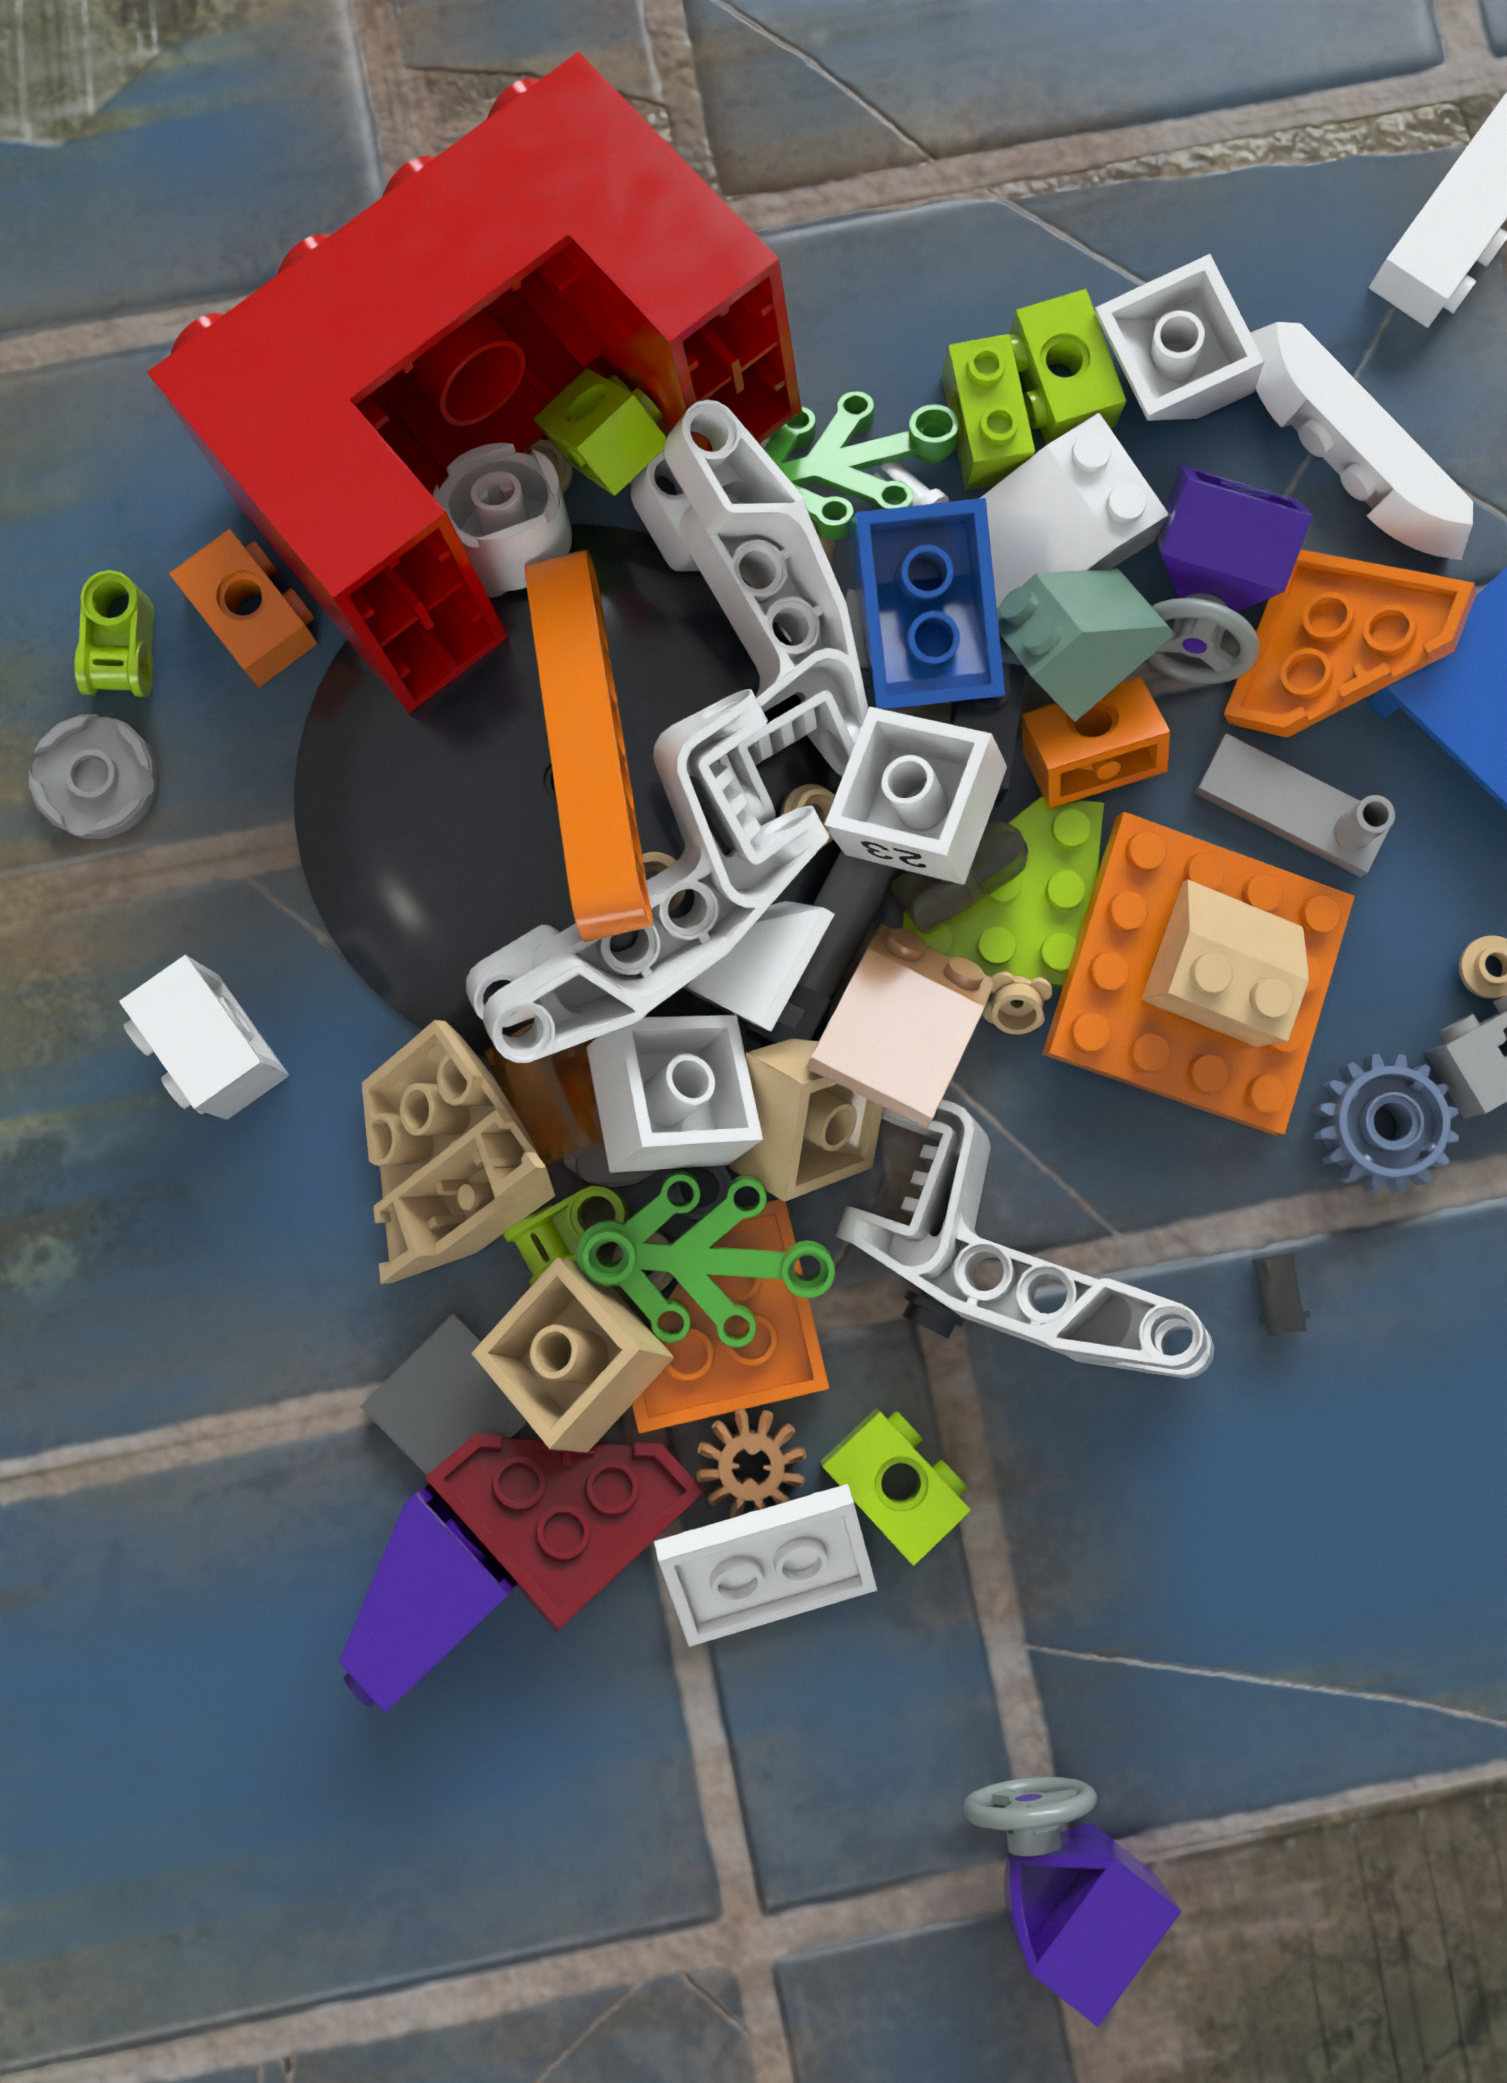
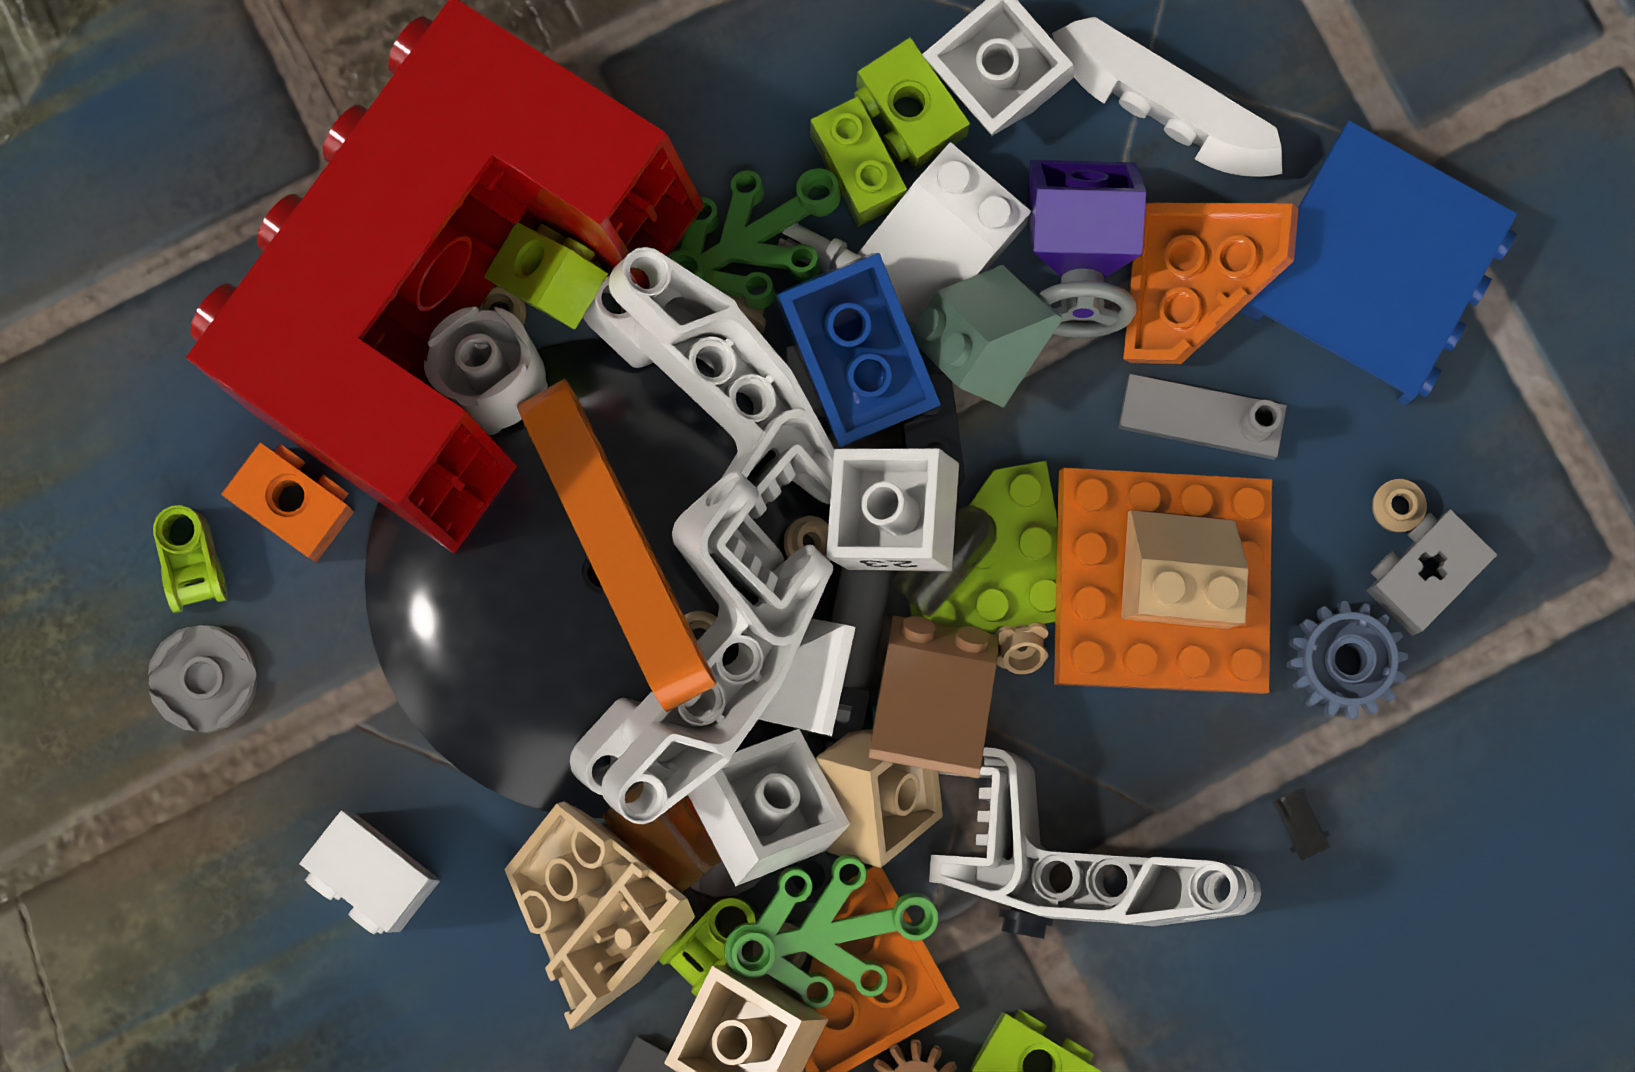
camera: 20 degrees left, 0 degrees up
orange brick [1022,677,1170,809] -> none

